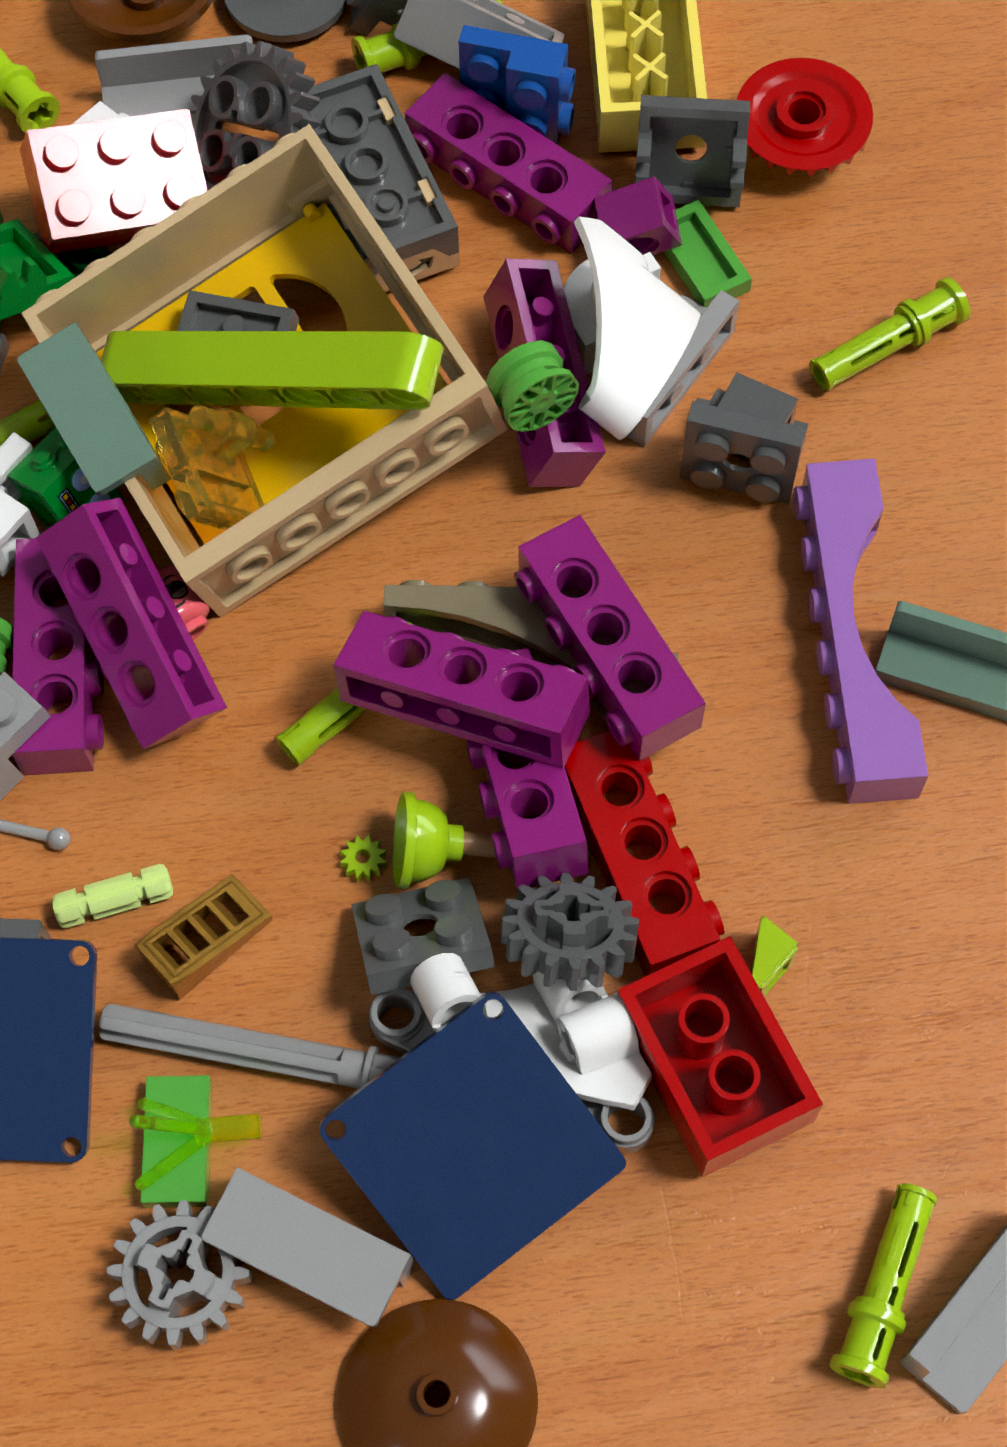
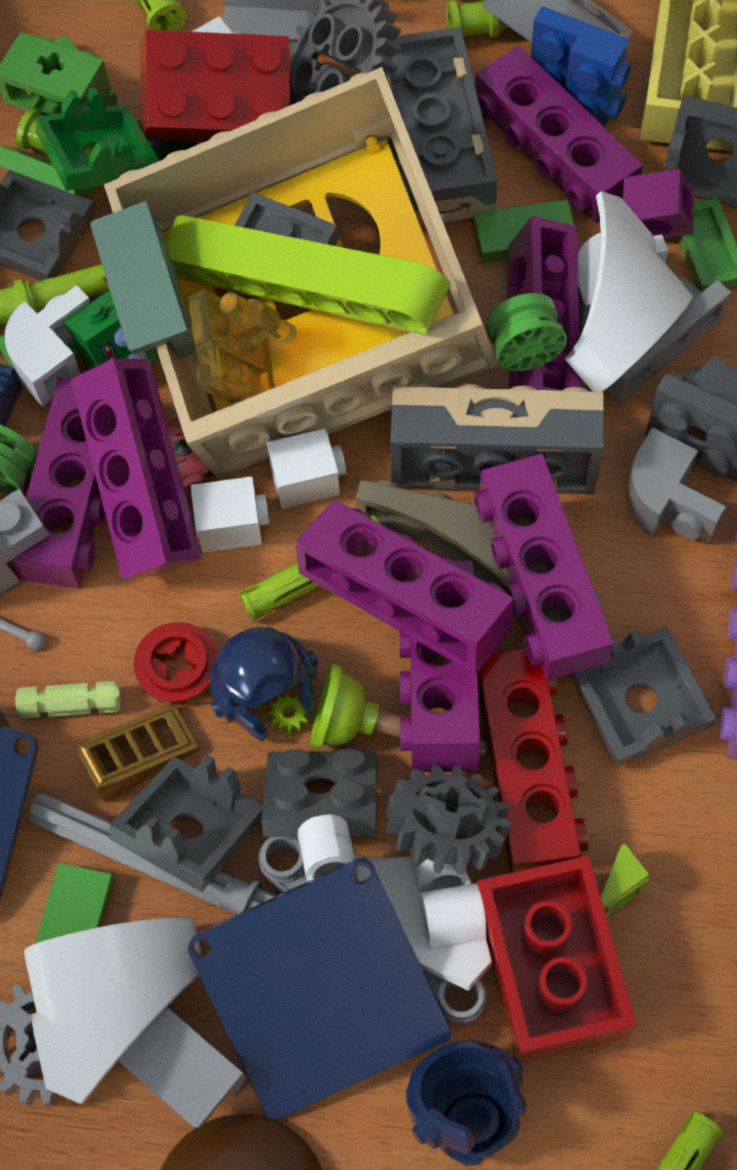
camera: 15 degrees right, 0 degrees up
clear neon green plant [129,1098,261,1190] -> none
none -> white panel [24,917,203,1105]
none -> dark grey piece [109,756,263,892]
none -> red gear [133,622,218,705]
none -> white brick [191,476,270,553]
none -> dark blue helmet [210,626,319,742]
none -> white brick [266,428,347,509]
none -> dark grey piece [390,383,604,495]
none -> dark blue helmet [406,1041,527,1166]
none -> bright green tile [473,199,574,264]
none -> dark grey piece [570,627,716,767]
none -> light grey brick [626,427,726,544]

